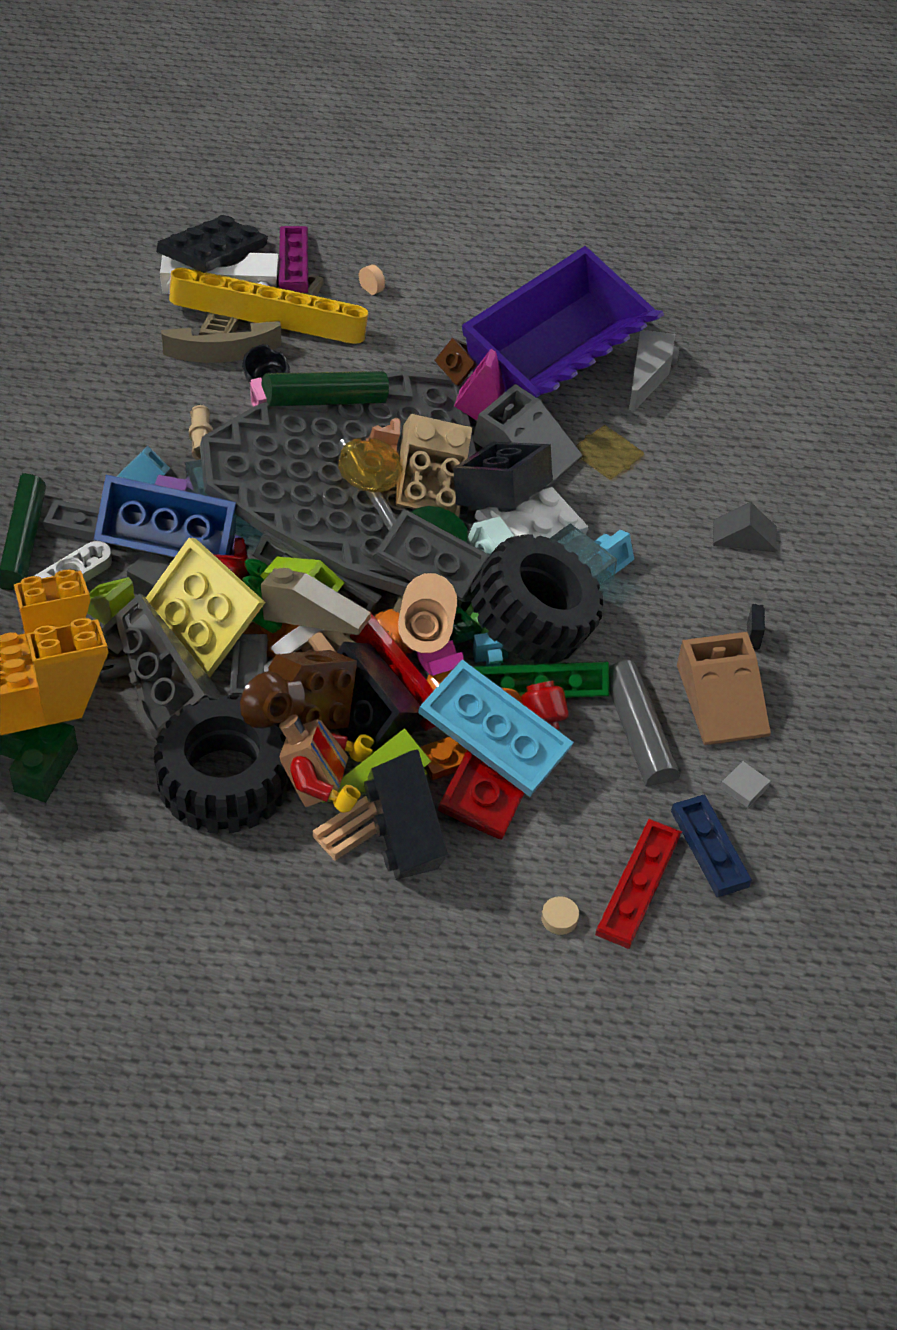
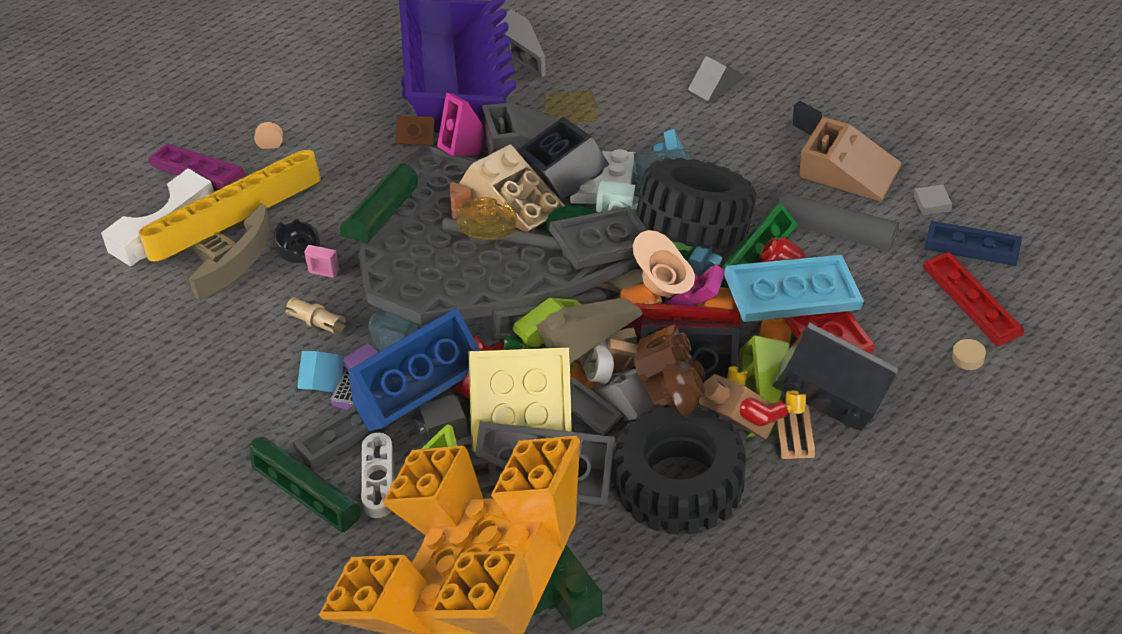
camera: 45 degrees left, 5 degrees down
black plate [156,215,268,273] -> none

